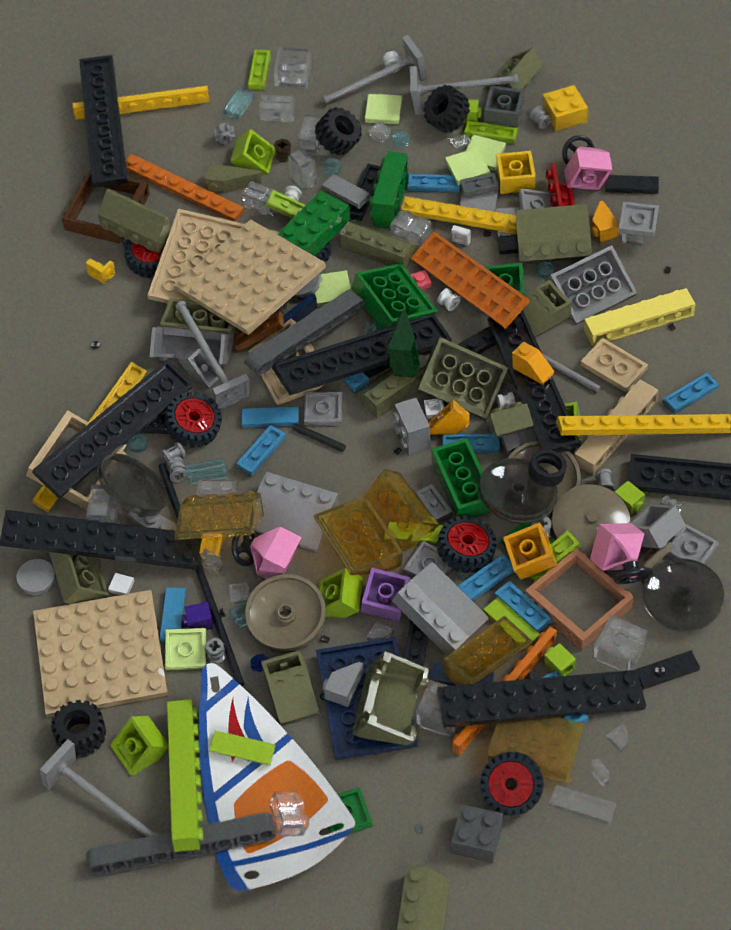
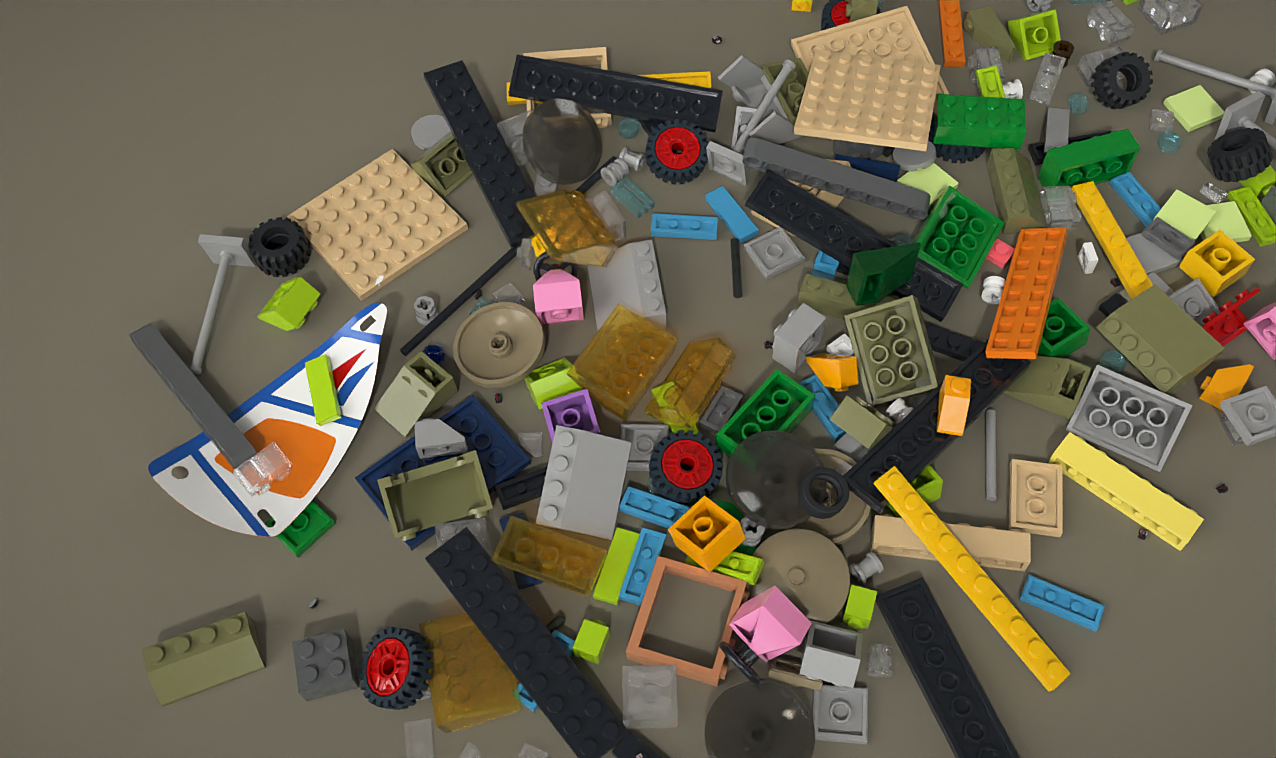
camera: 60 degrees right, 5 degrees up
white tile [108,573,134,595] -> none
dark azure tile [160,587,187,643] -> none
yellowish green tile [165,628,206,670] -> none
lime brick [167,699,204,852] -> none
dark purple brick [182,602,213,630] -> none
dark orange plate [234,311,284,351] -> none
orange plate [452,627,557,756] -> none

